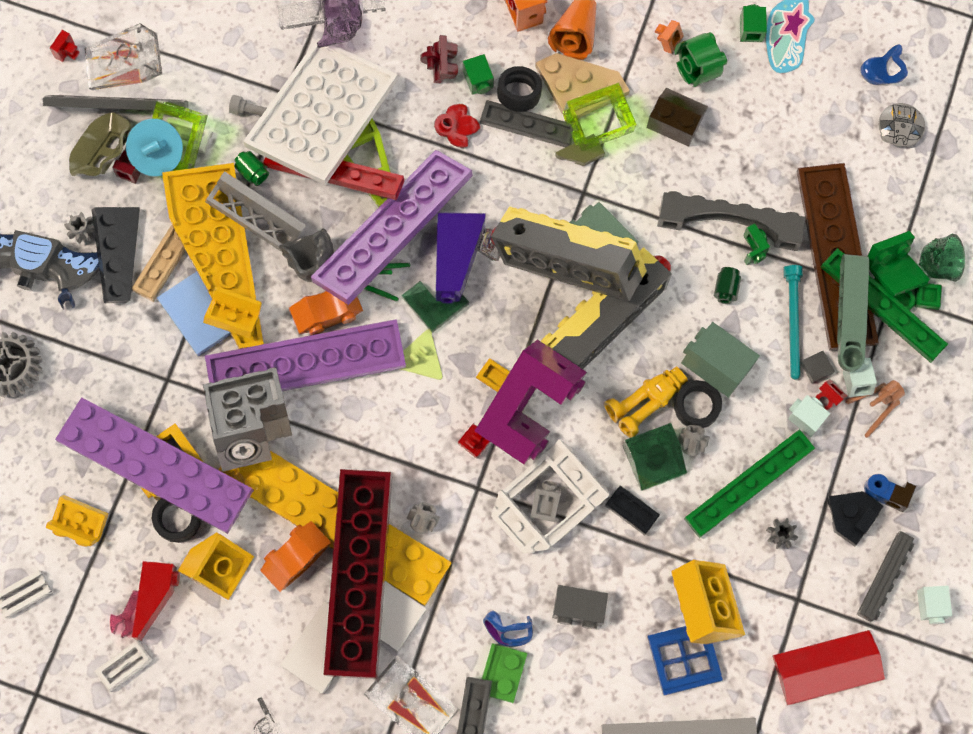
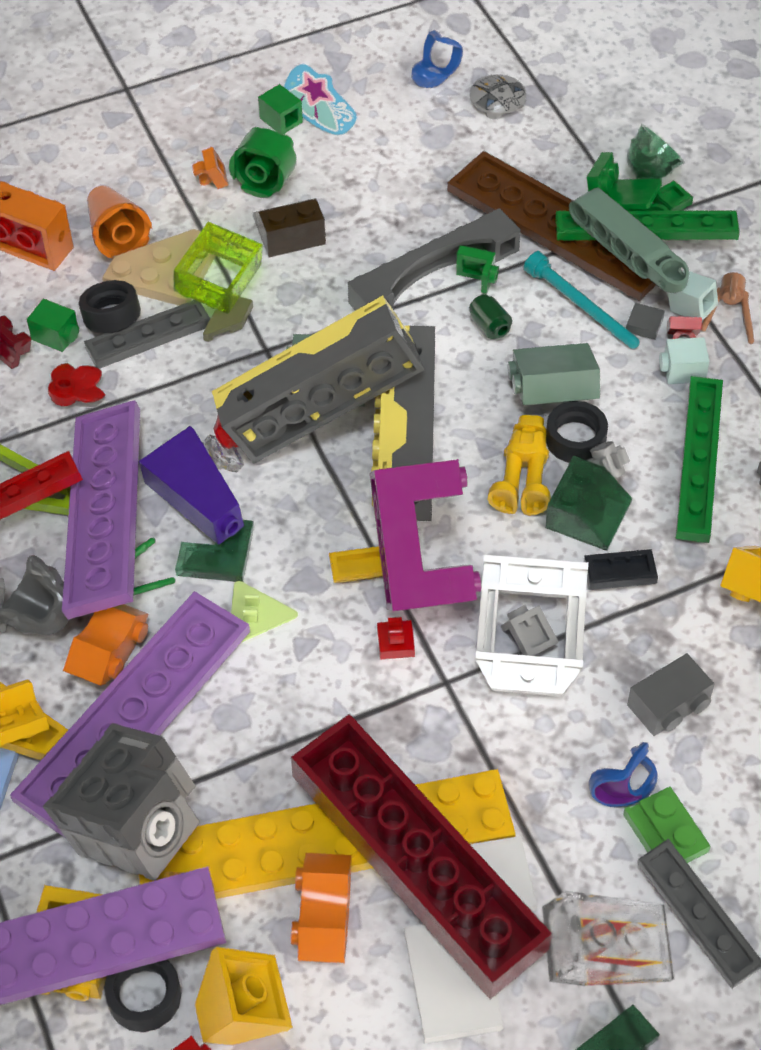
camera: 40 degrees left, 20 degrees down
light grey gear [407,502,440,534] -> none

